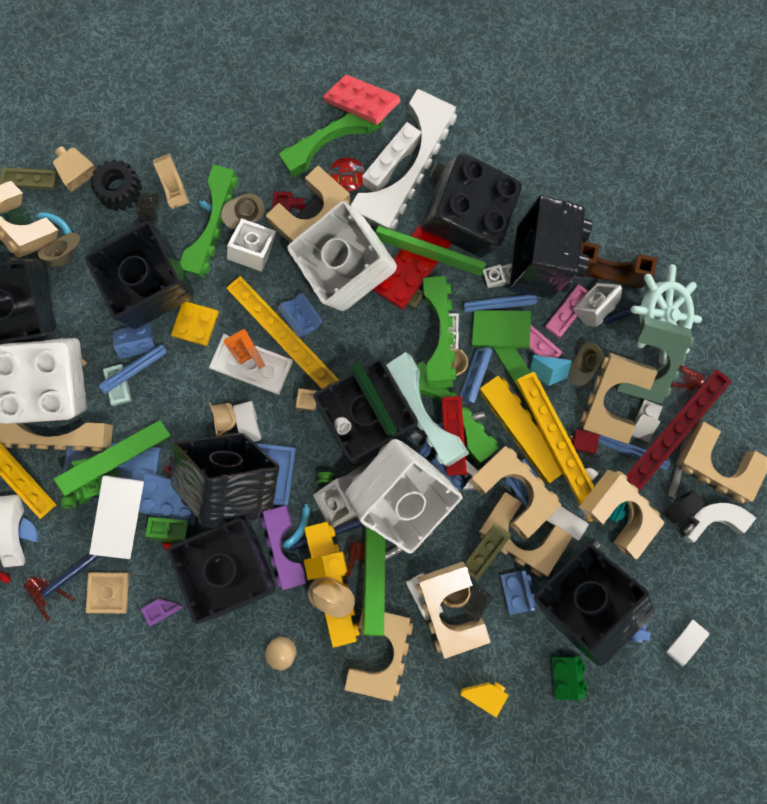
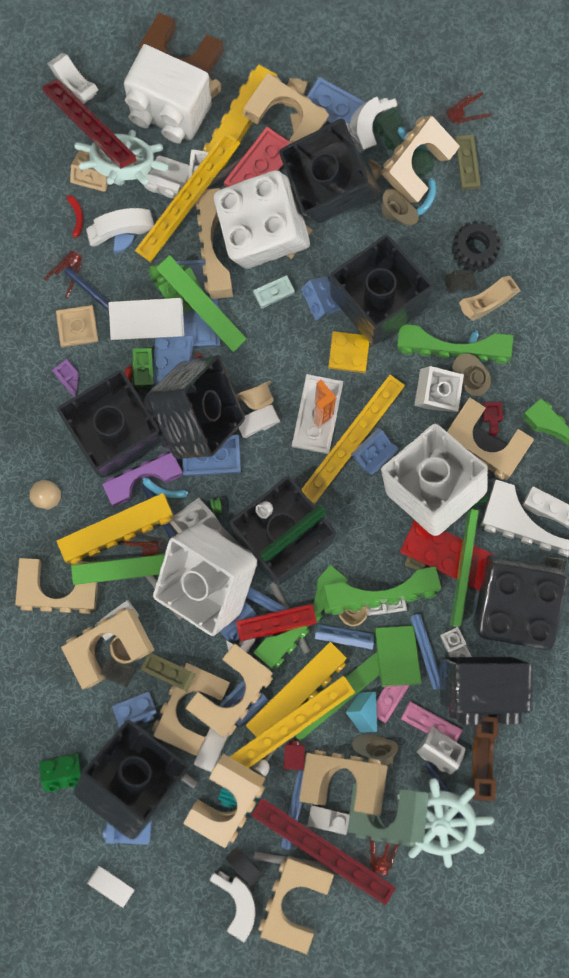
camera: 75 degrees right, 0 degrees up
tan torso [53,147,97,192] -> none
medium blue axle [99,344,166,394] -> none
tan panel [296,389,317,412] -> none
yellow slope [304,551,348,580] -> none
tan piece [308,577,355,618] -> none
dish [329,158,365,192] -> none
light aqua arch [386,352,469,466] -> none
yellow slope [459,682,509,717] -> none

